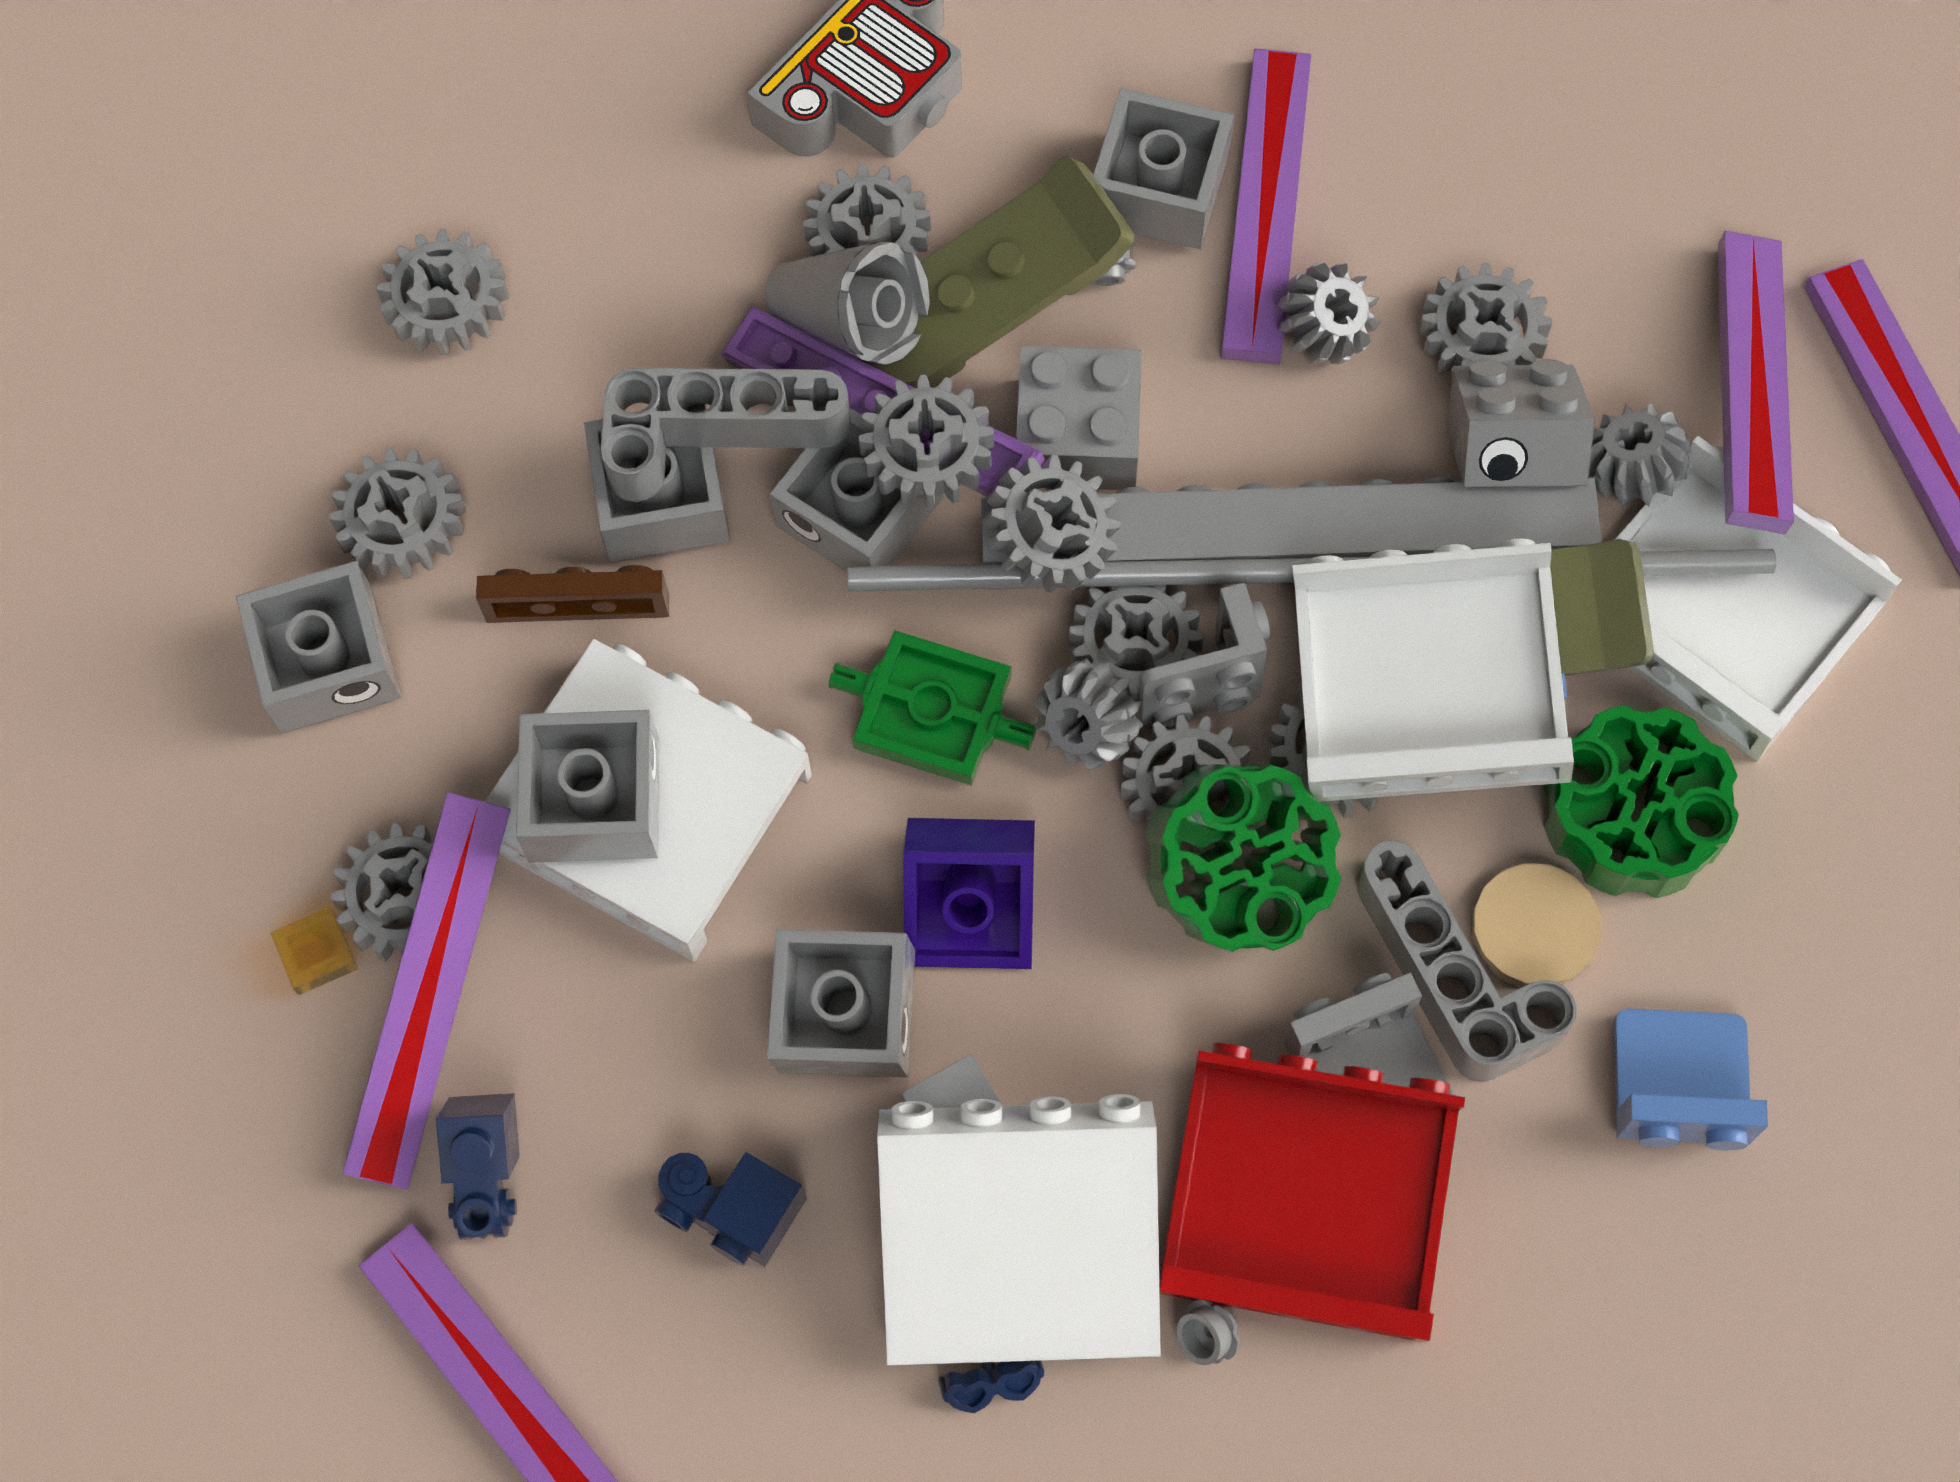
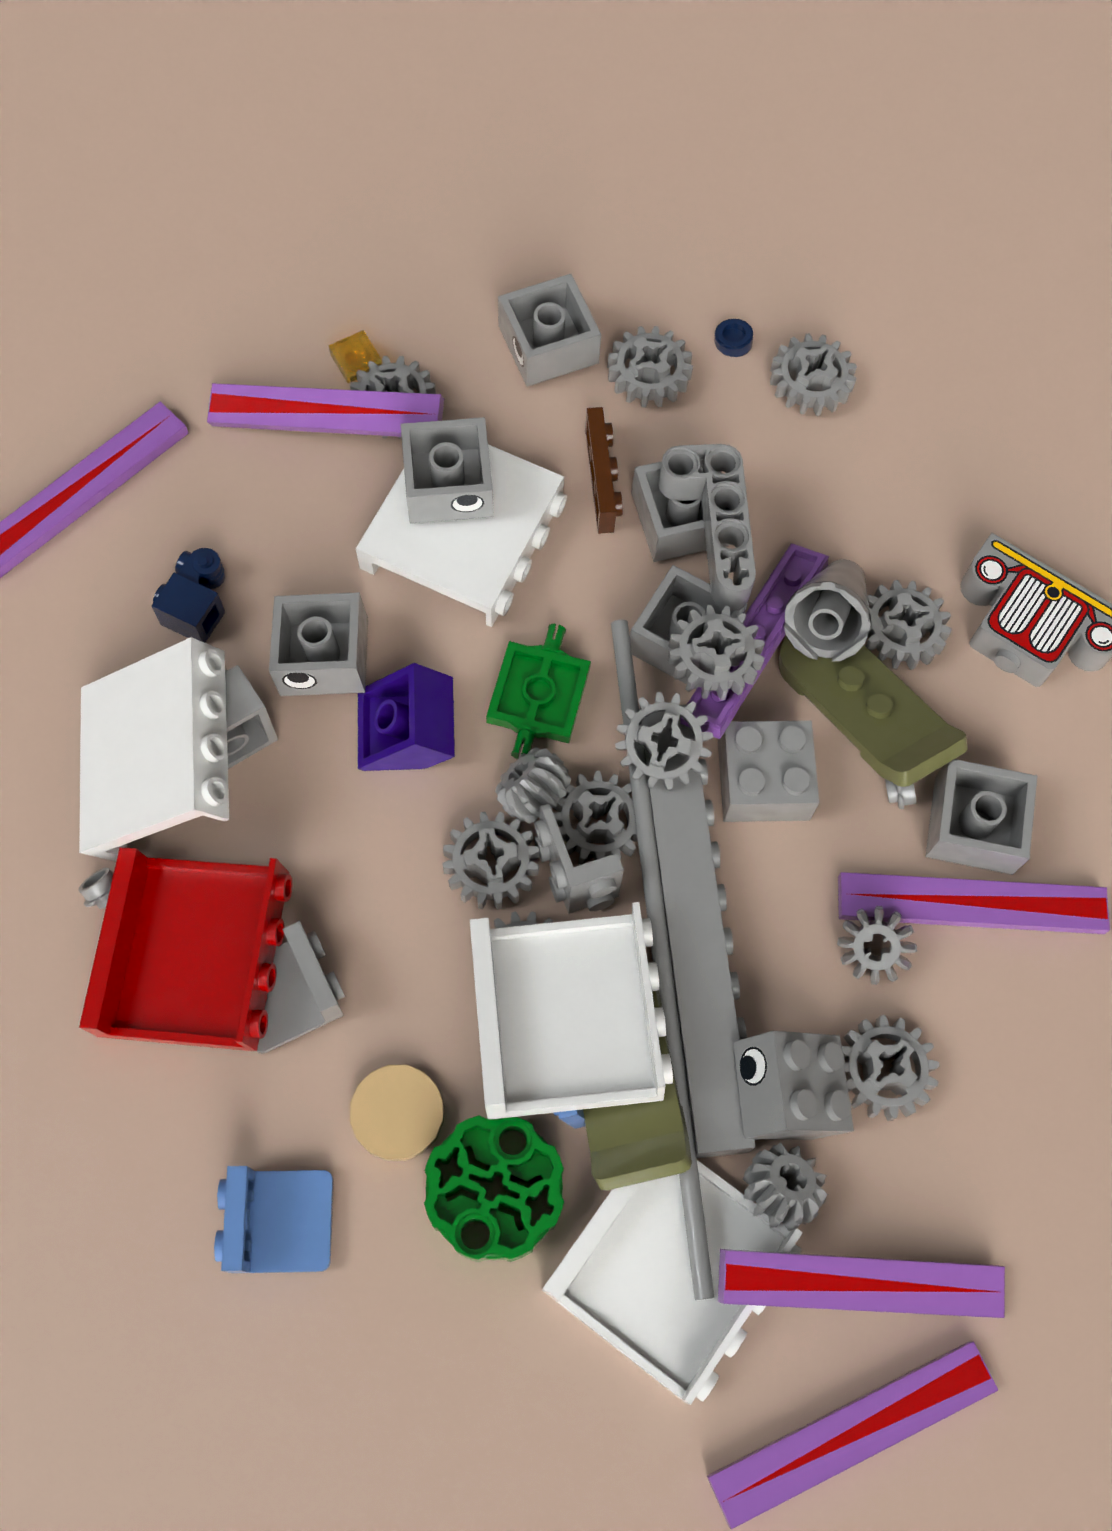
camera: 80 degrees right, 0 degrees up
dark blue brick [436,1093,520,1240] -> none
dark blue piece [938,1361,1045,1413] -> none
green connector [1145,763,1341,952] -> none
light grey beam [1357,840,1577,1082] -> none
none -> dark blue tile [714,319,753,357]

